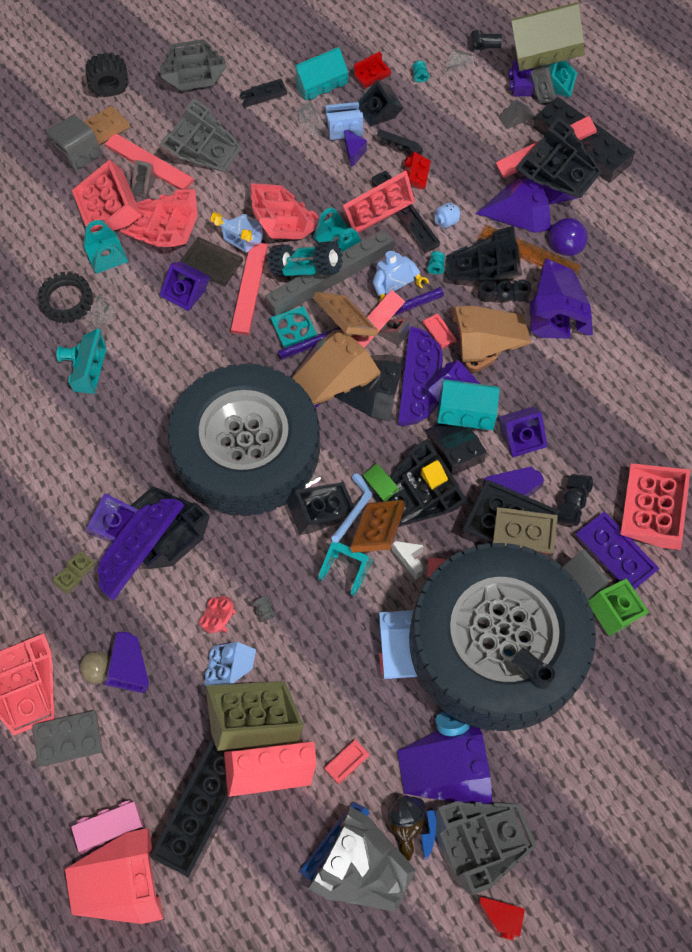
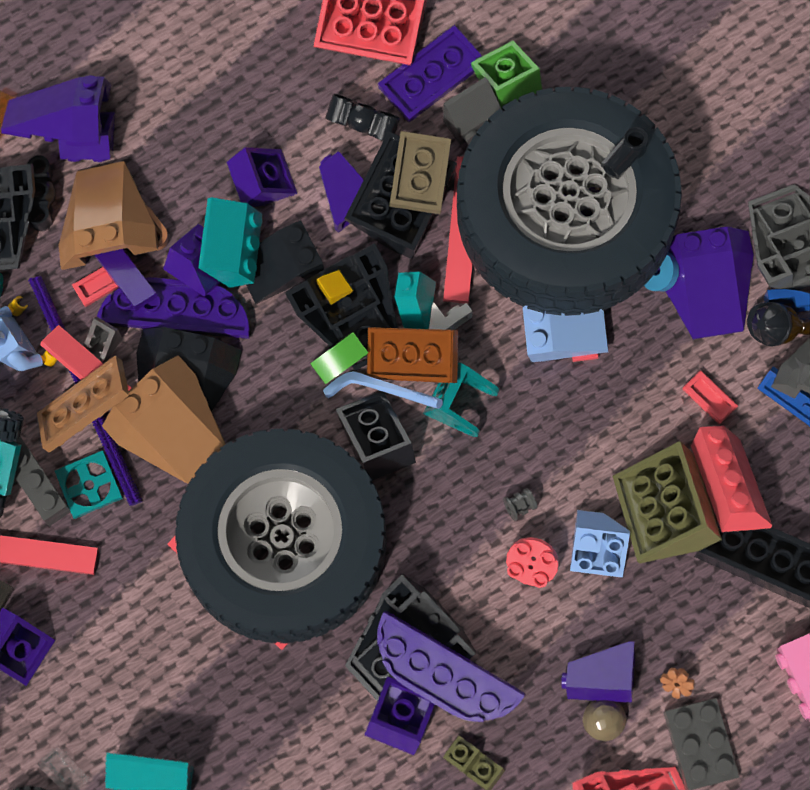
camera: 90 degrees left, 10 degrees up
none -> dark purple tile [95,249,157,311]
none -> teal slope [395,272,436,329]
none -> nougat plant [660,668,695,699]

